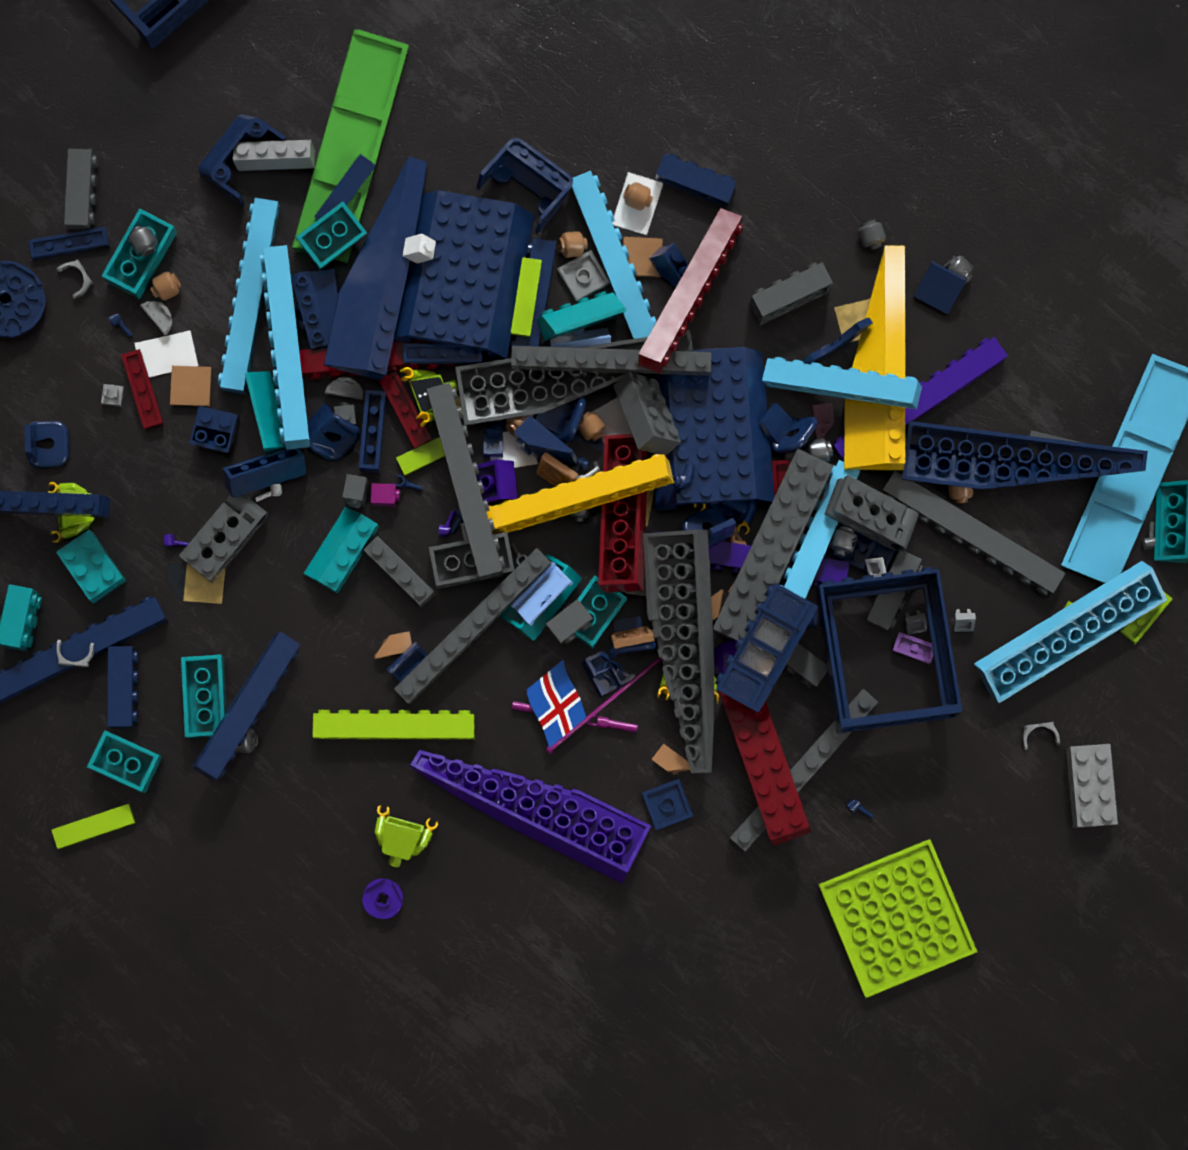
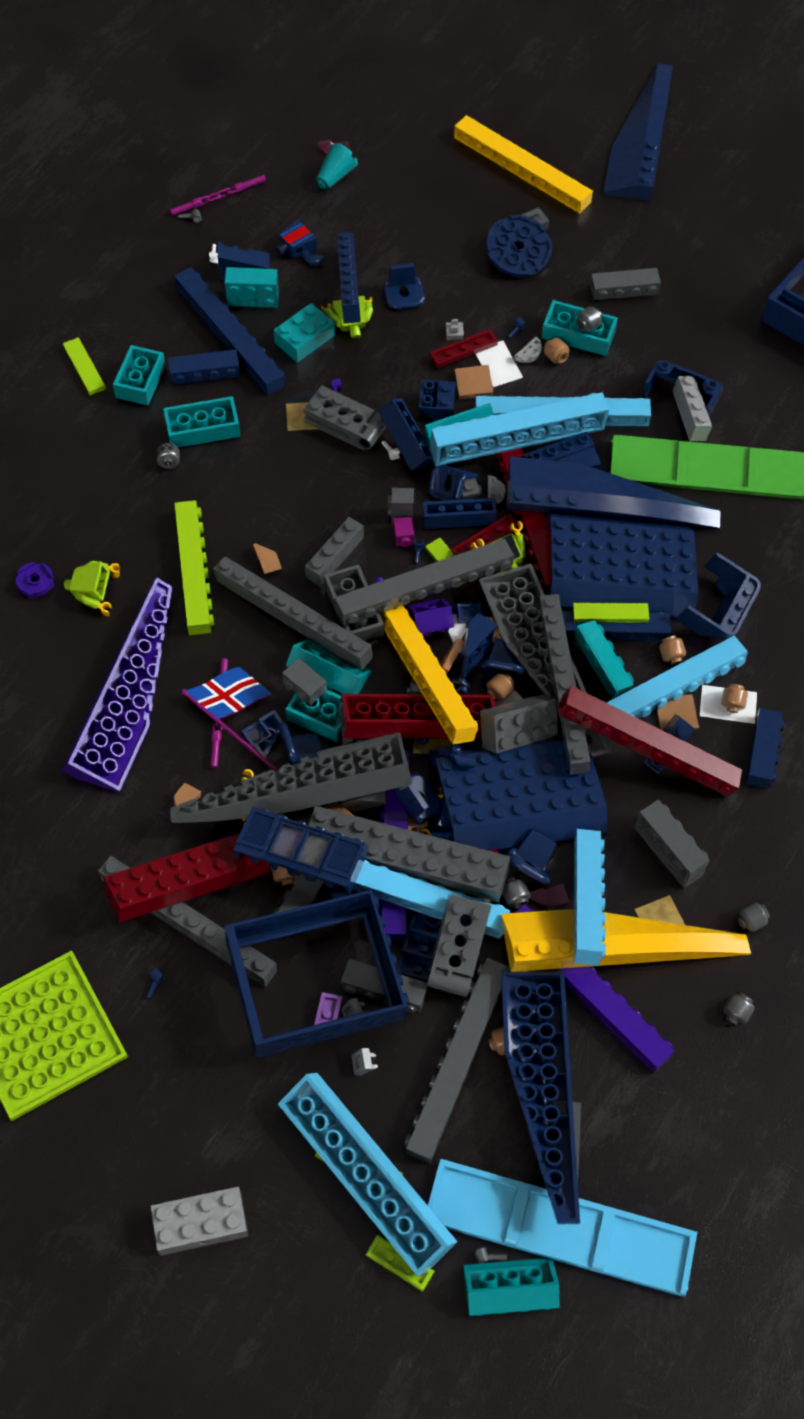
camera: 85 degrees right, 20 degrees down
dark blue tile [28,227,110,260] -> none
light grey cap [56,259,93,299] -> none
light grey cap [56,640,95,667] -> none
dark blue brick [192,631,300,781] -> none
teal brick [295,202,367,271] -> none
teal slope [303,507,379,594] -> none
dark blue tile [314,154,376,220] -> none
dark blue tile [386,642,428,683] -> none
white brick [403,234,436,264] -> none
dark blue tile [403,343,482,364] -> none
light blue door [511,562,573,626] -> none
light blue door [550,328,611,348] -> none
light grey tile [557,250,610,303] -> none
medium nougat tile [610,626,654,649] -> none
dark blue tile [642,779,693,830] -> none
dark blue tile [803,318,873,365] -> none
flat silver head [829,526,857,557] -> none
white slope [865,557,886,578] -> none
dark blue tile [914,261,967,314] -> none
light grey cap [1022,722,1060,750] -> none

